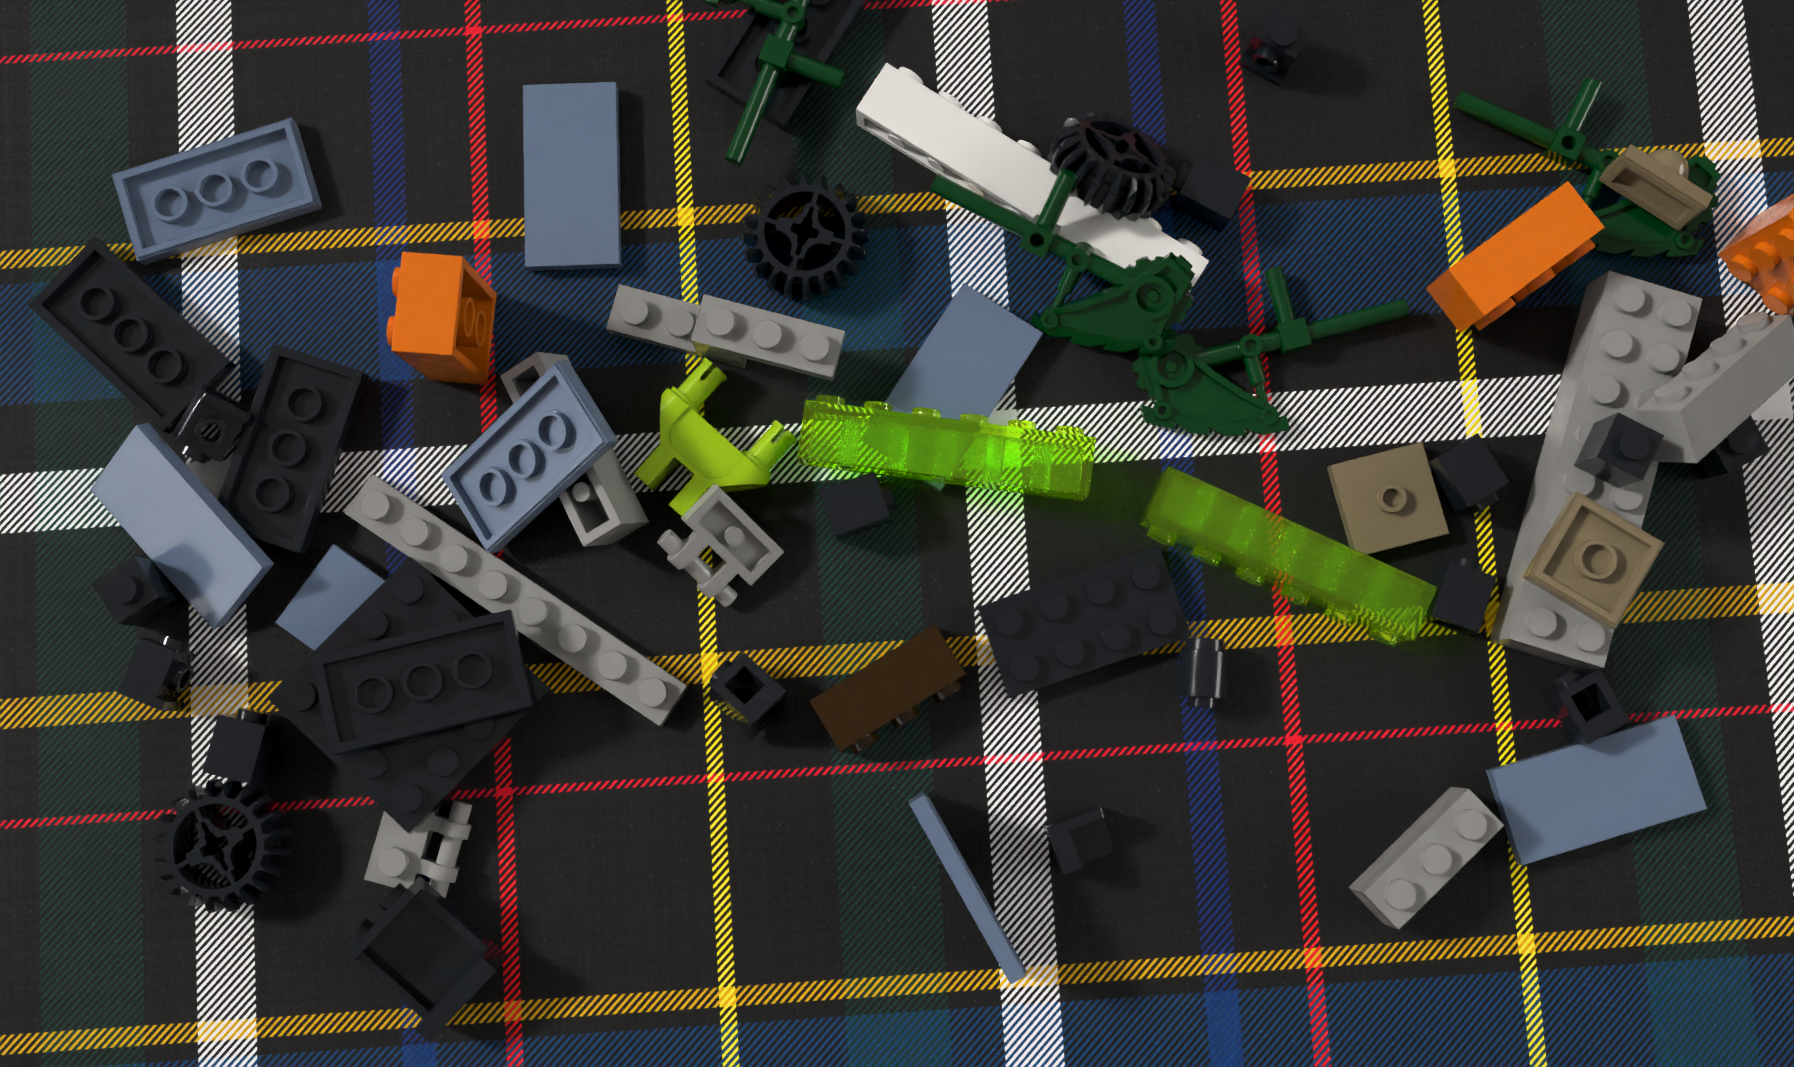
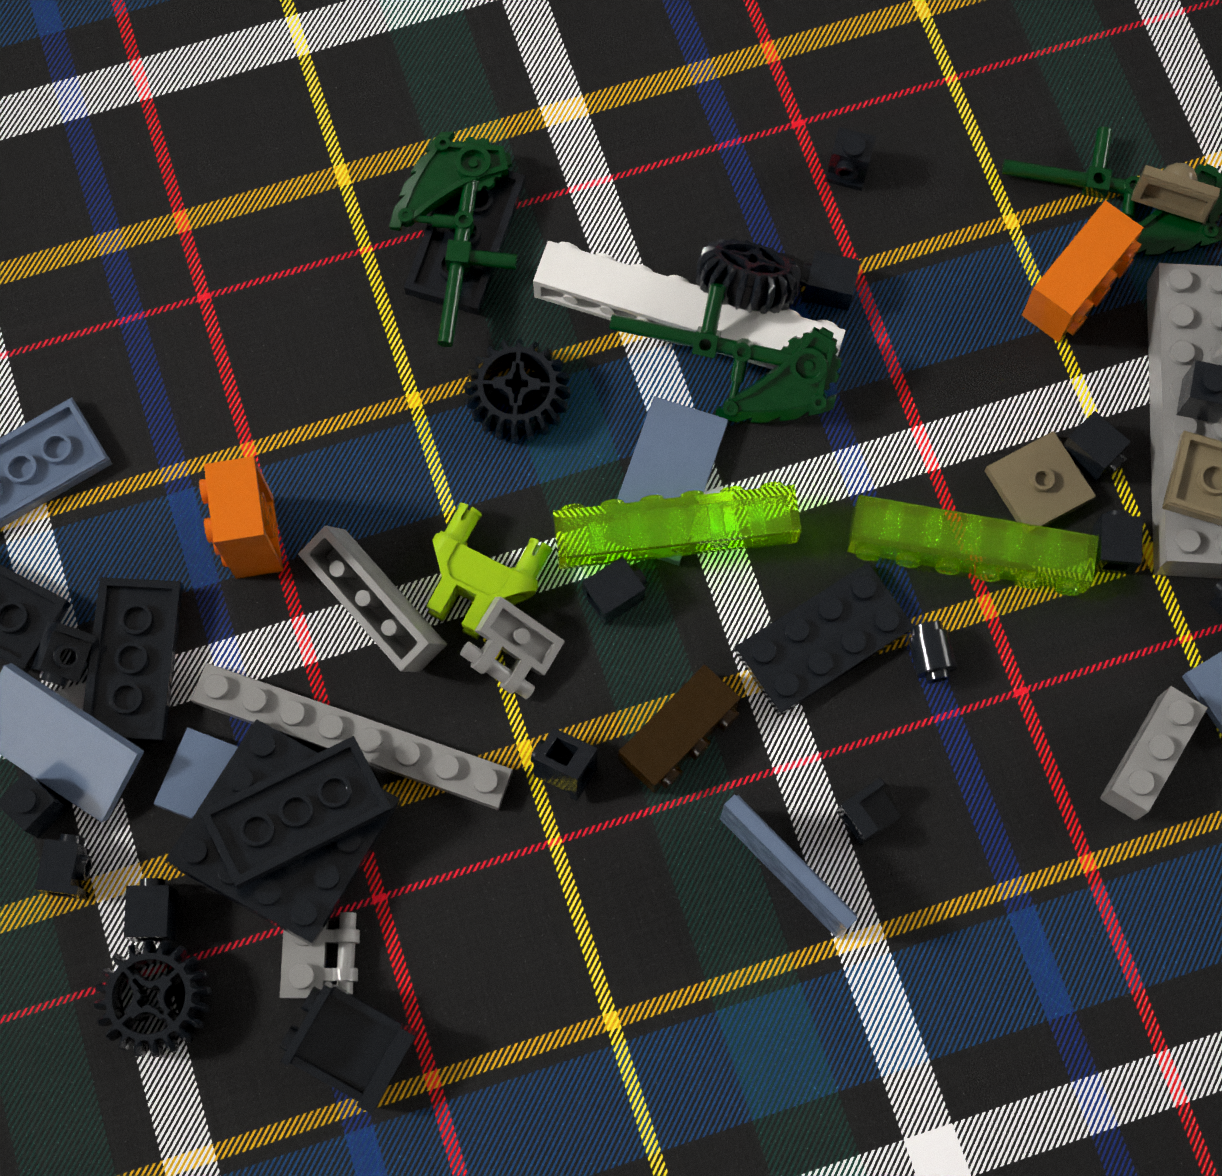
camera: 15 degrees left, 10 degrees down
sand blue tile [441,360,618,553] -> none
sand blue tile [523,82,622,271] -> none
light grey bracket [606,284,846,381] -> none
dark green bar [1132,266,1409,437] -> none

